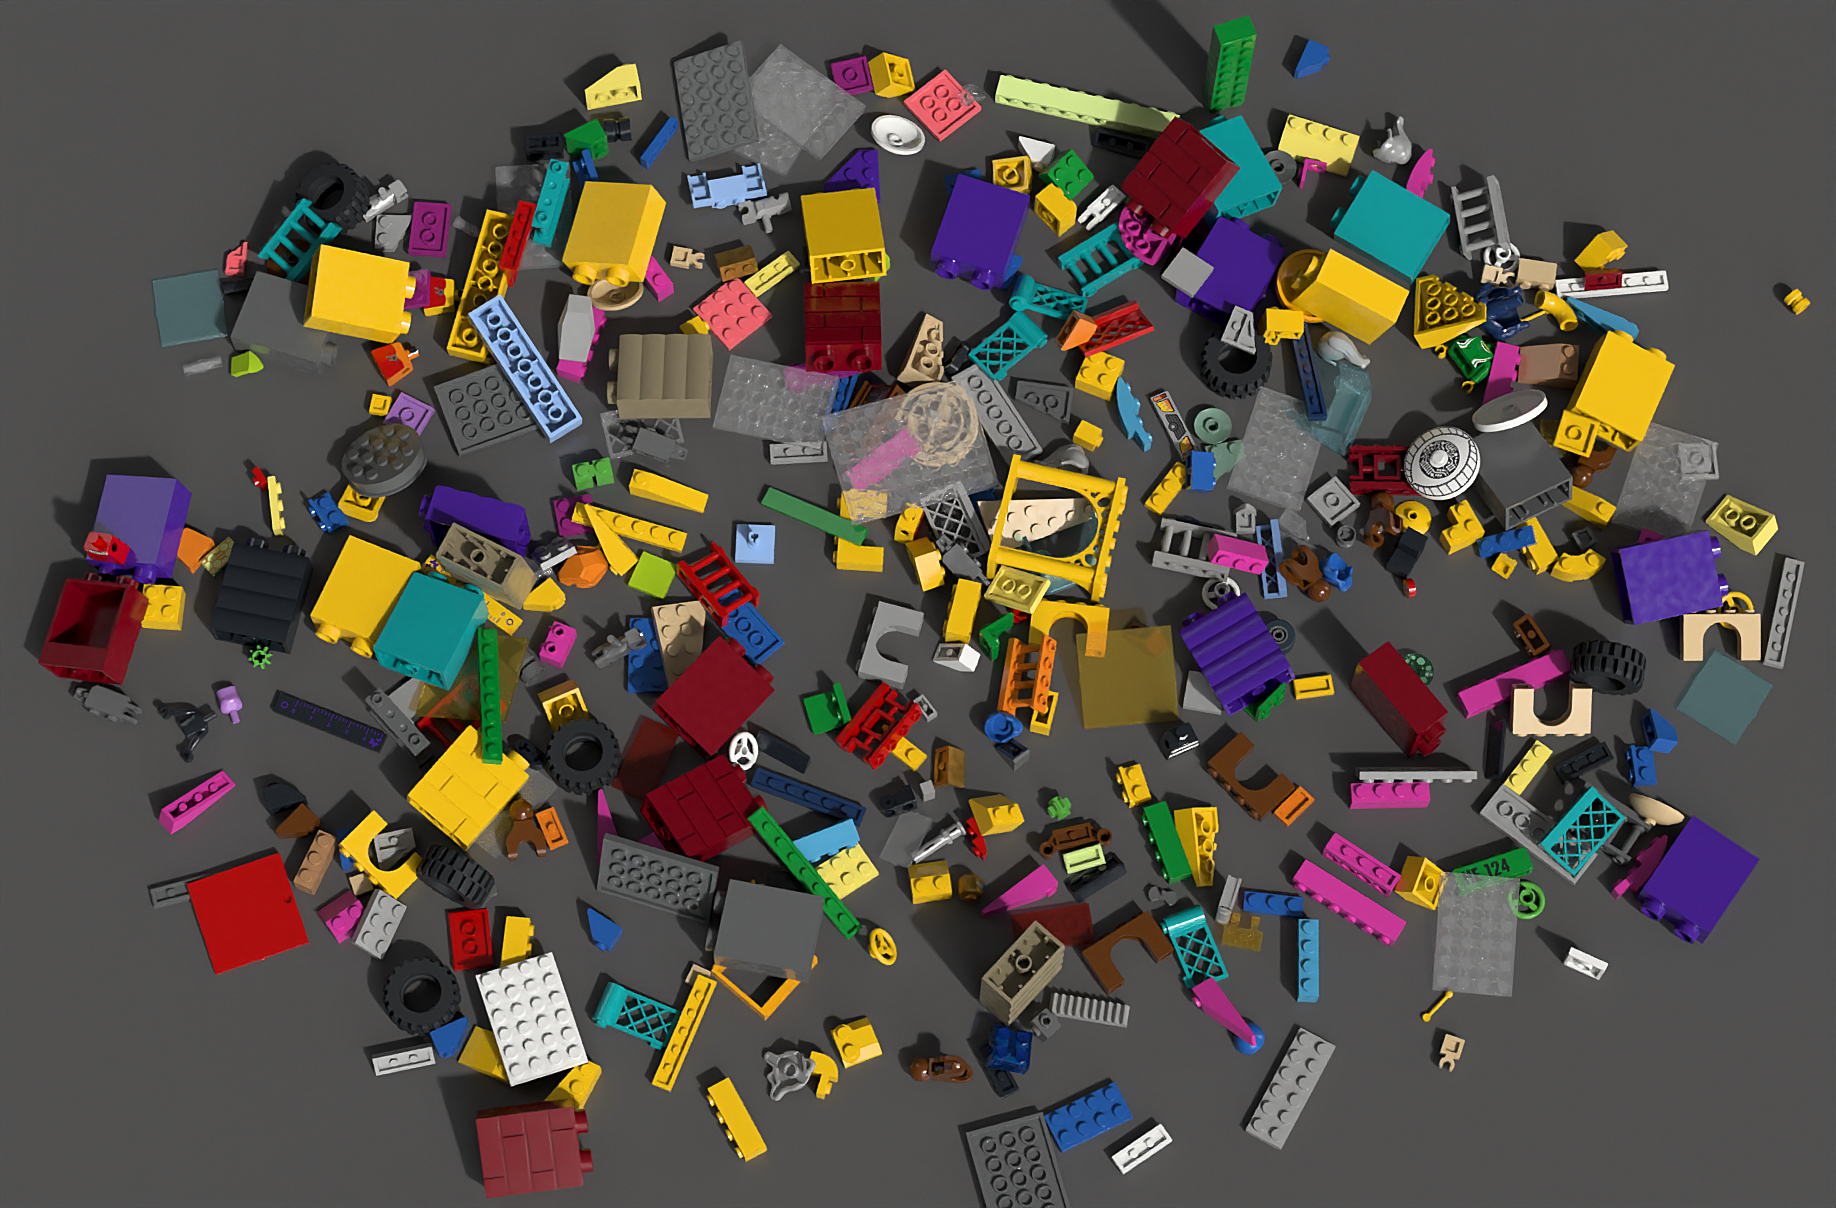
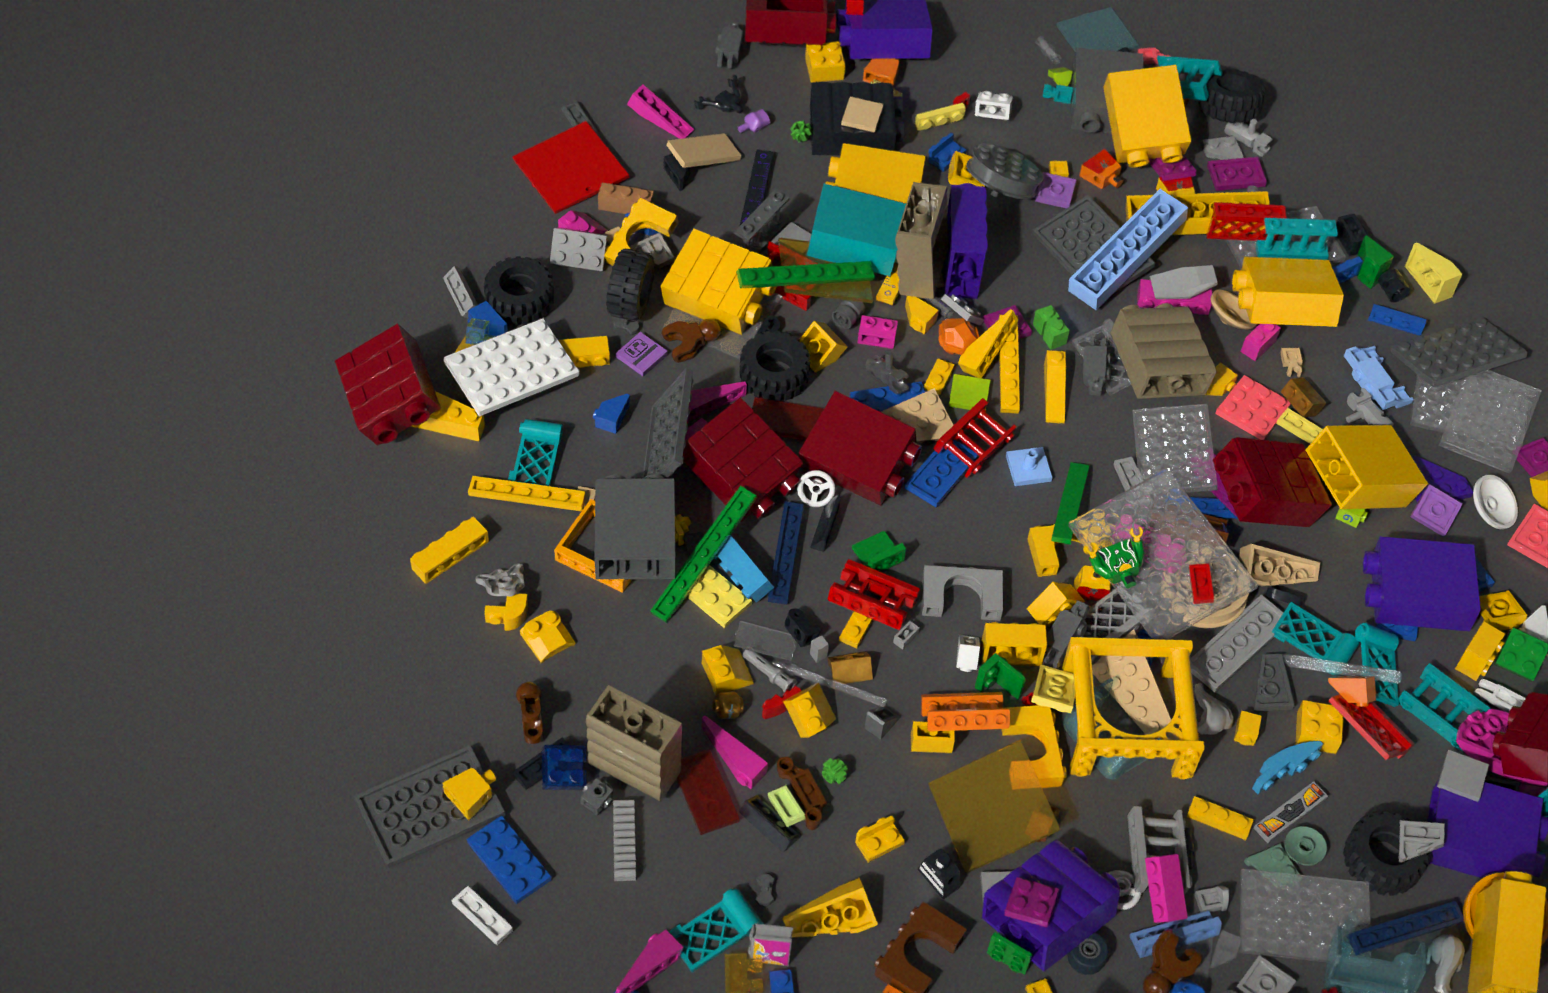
camera: 75 degrees right, 15 degrees down
reddish brown slope [275,803,321,839] -> none
red tile [448,908,494,972] -> none
orange plate [535,807,569,850] -> none
yellow piece [868,928,897,965] -> none
blue hair [982,711,1023,743] -> none
reddish brown arch [1081,910,1174,995] -> none
green brick [1140,801,1192,884] -> none
blue brick [1185,451,1216,493] -> none
yellow brick [1258,307,1304,345] -> none
none -> yellow torso [442,768,496,820]
none -> clear light blue brick [466,318,490,345]
none -> medium lavender tile [616,332,668,376]
none -> tan tile [667,133,741,168]
none -> clear bar [772,659,887,707]
none -> tan tile [841,97,883,132]
none -> yellow plate [924,358,955,395]
none -> white brick [975,91,1013,120]
none -> magenta plate [1004,877,1059,927]
none -> teal plate [1042,84,1073,104]
none -> green torso [1083,526,1144,588]
none -> red plate [1189,563,1214,604]
none -> clear axle [1283,654,1402,683]
none -> medium lavender plate [1410,484,1462,536]

